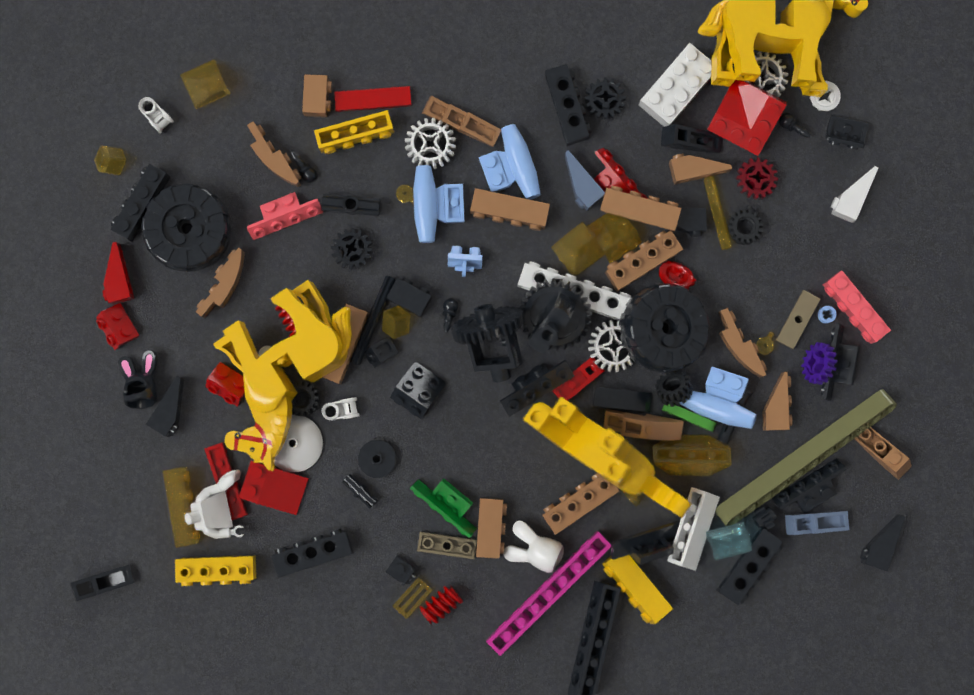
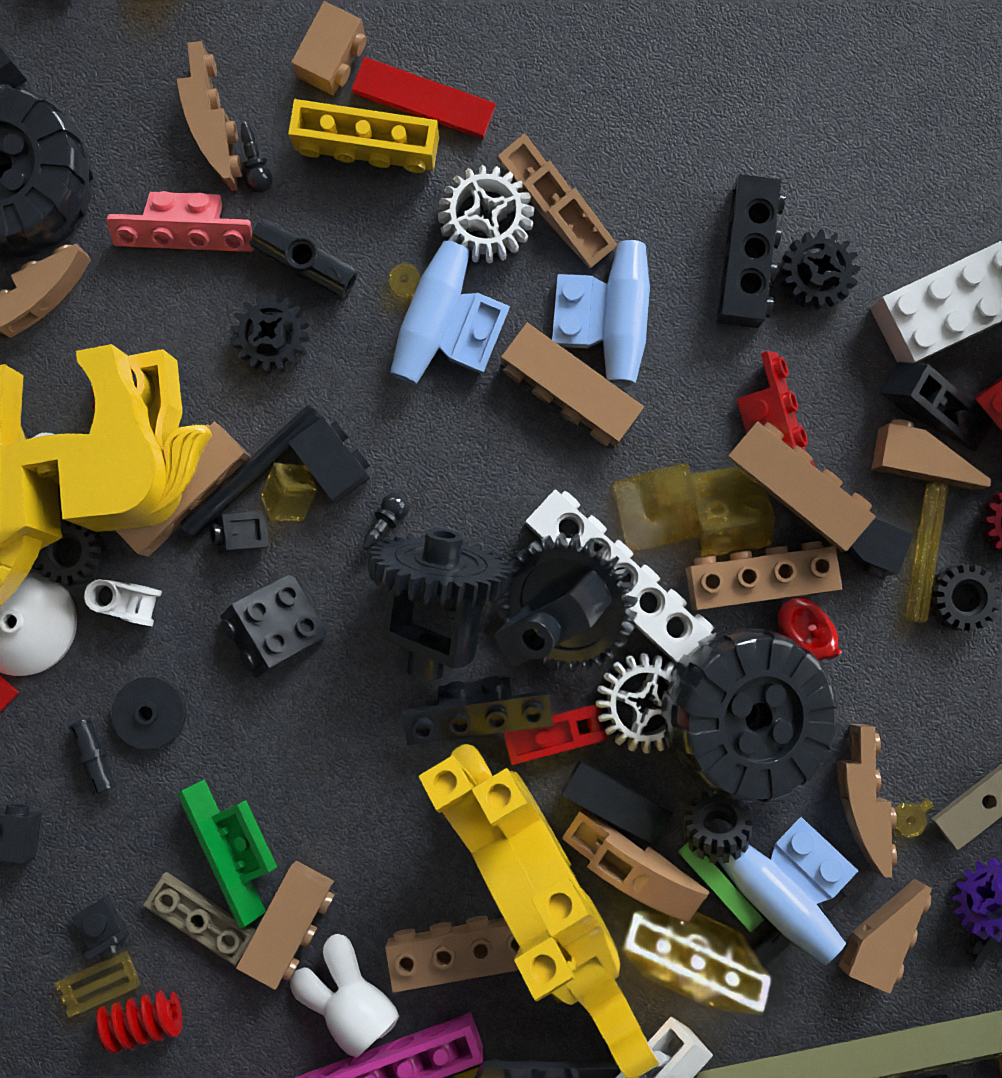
camera: 20 degrees right, 0 degrees up
light blue hips [448,246,483,277] -> none
sand blue slope [565,150,605,211] -> none

